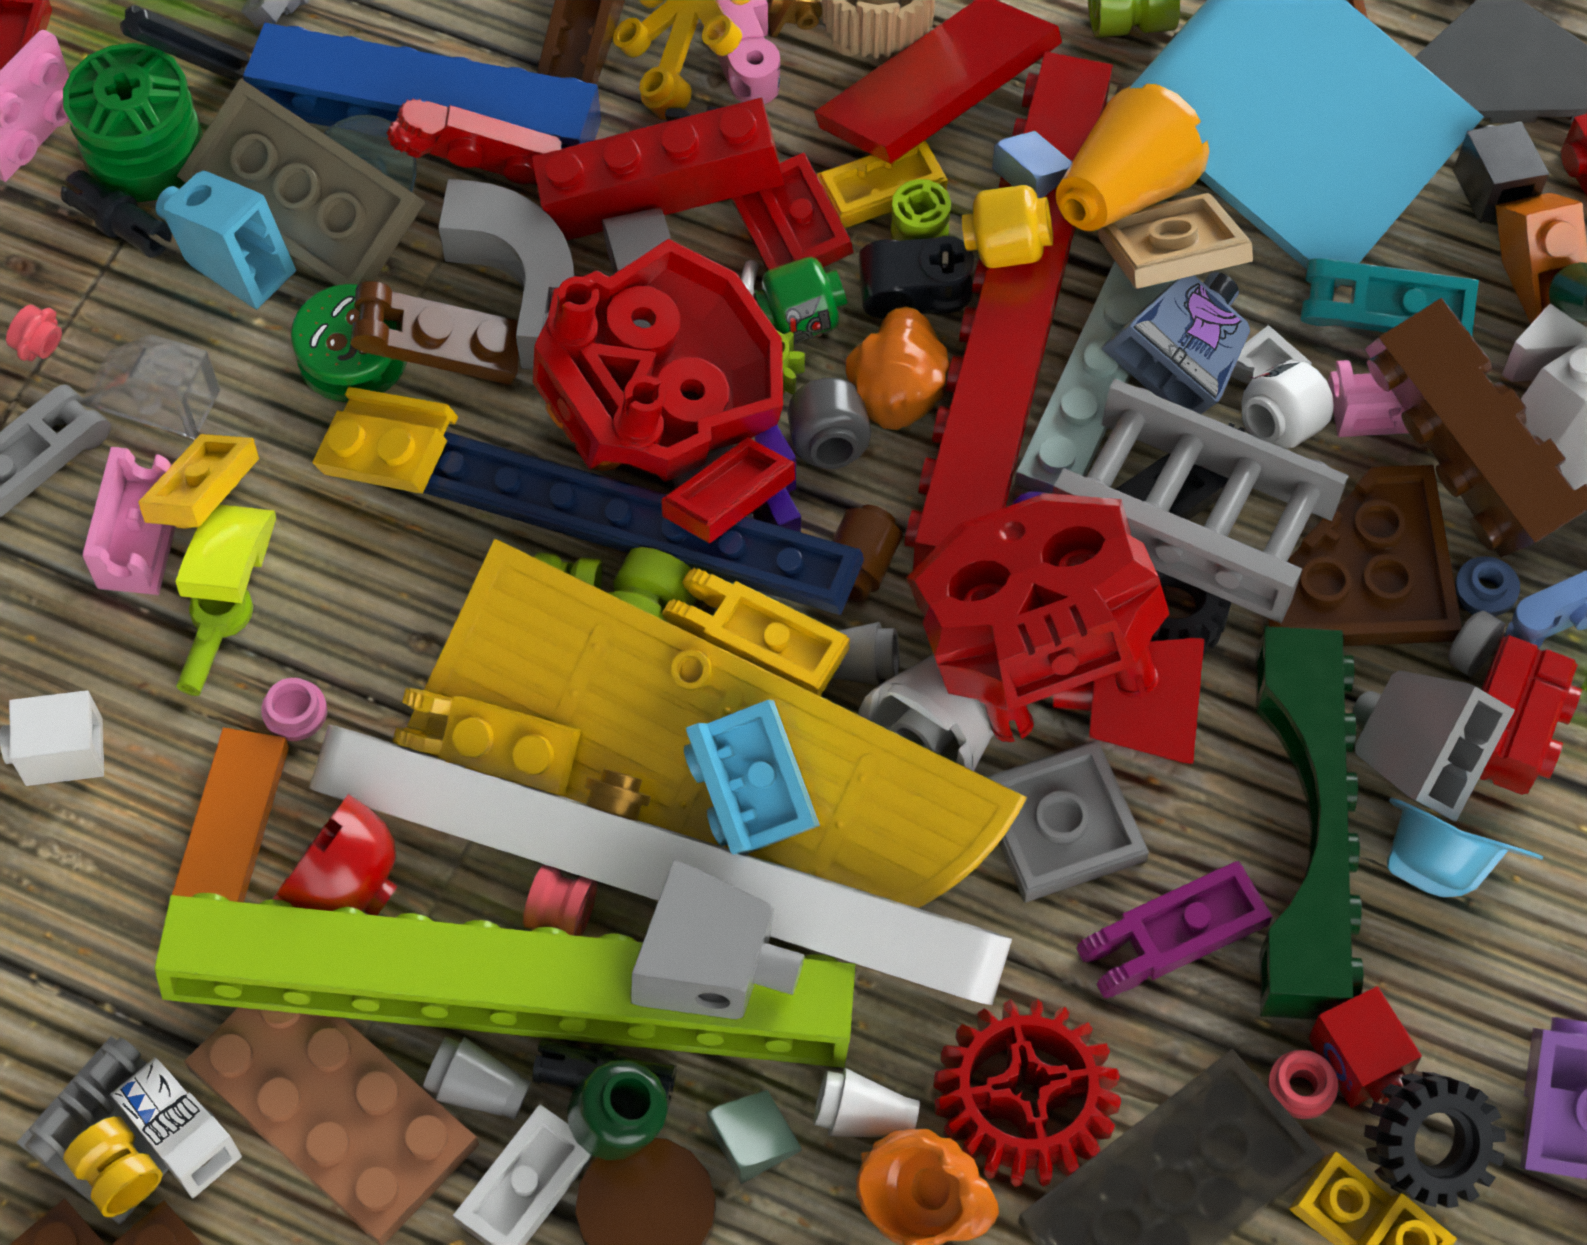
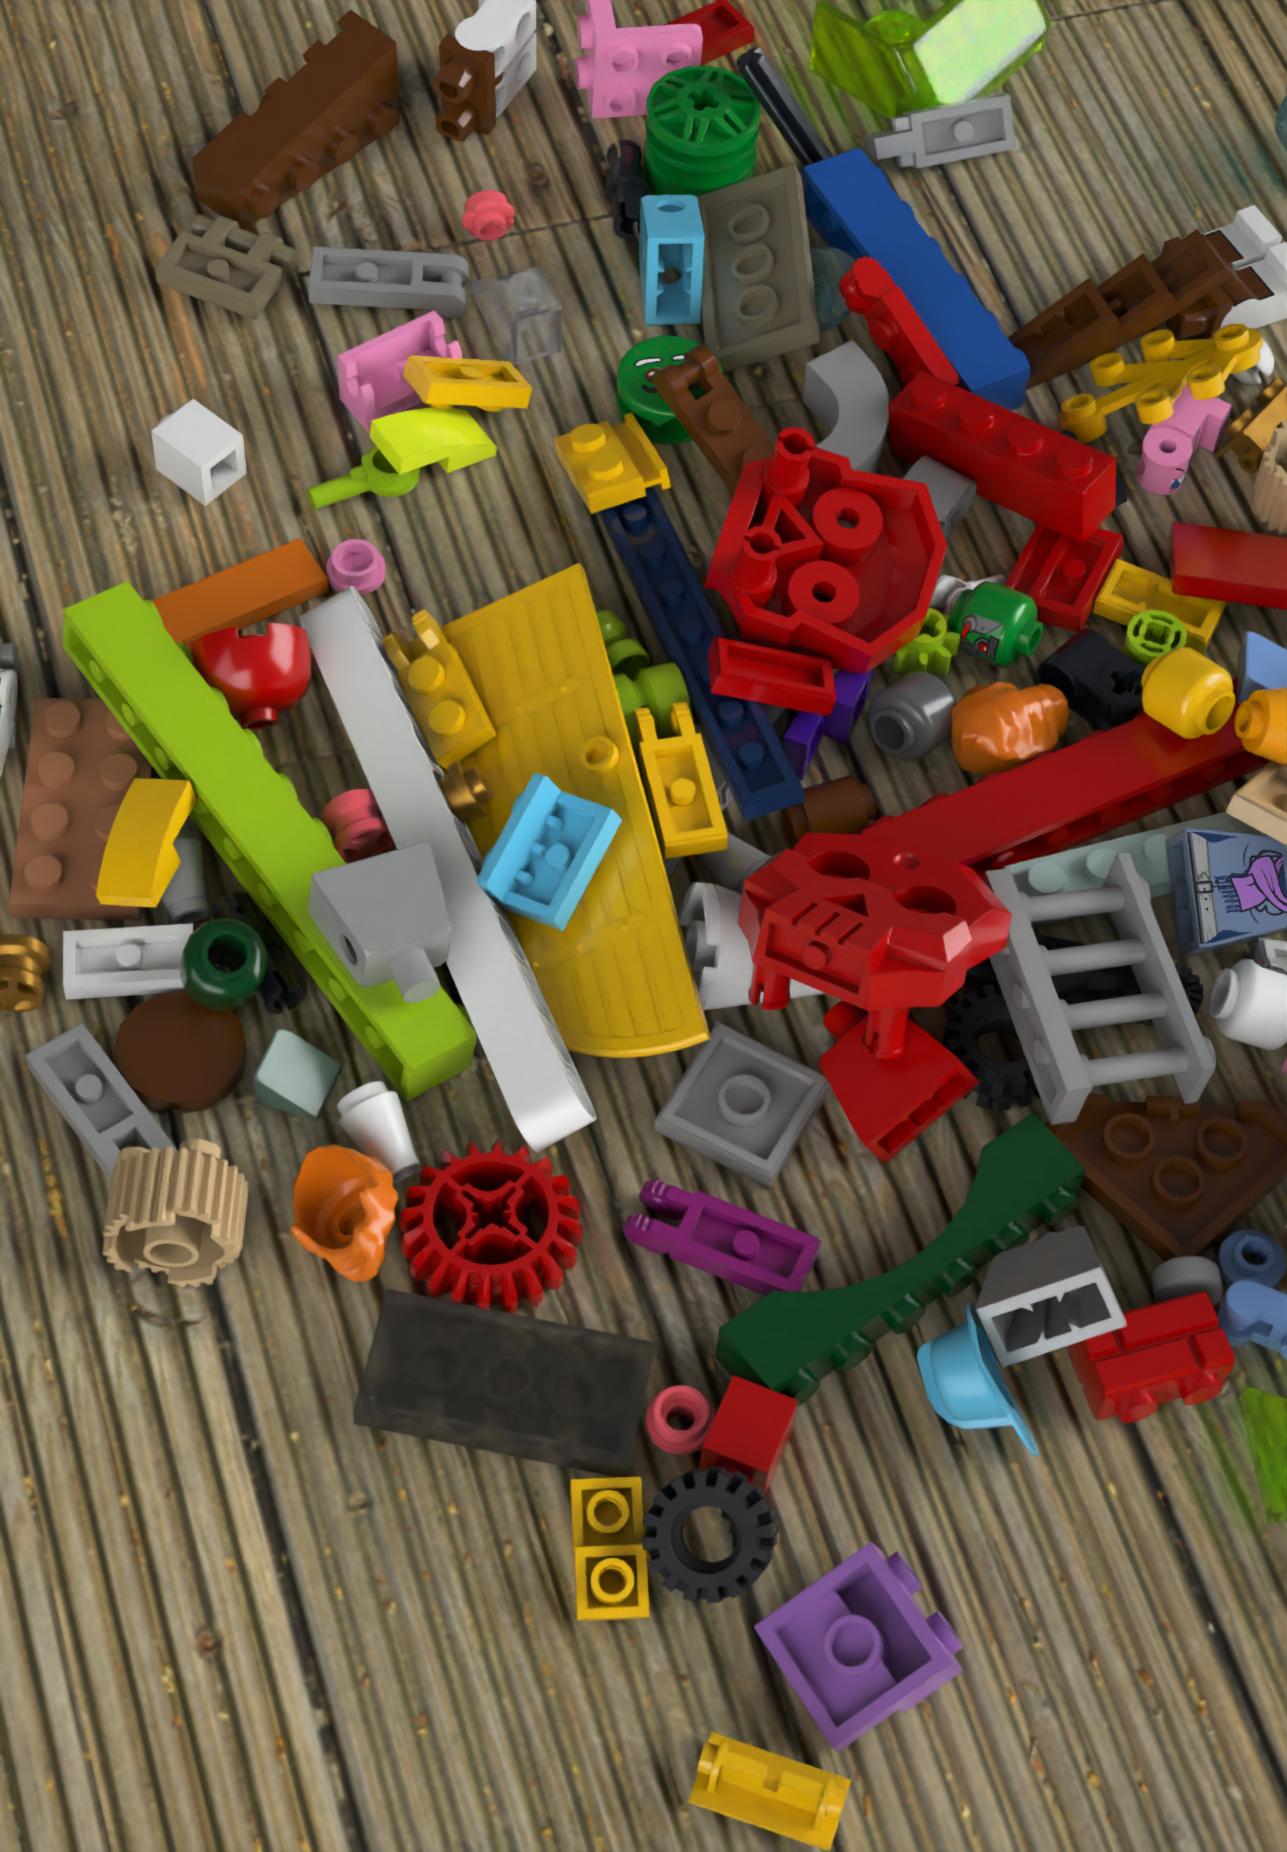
camera: 45 degrees right, 5 degrees down
none -> yellow slope [96,778,198,908]

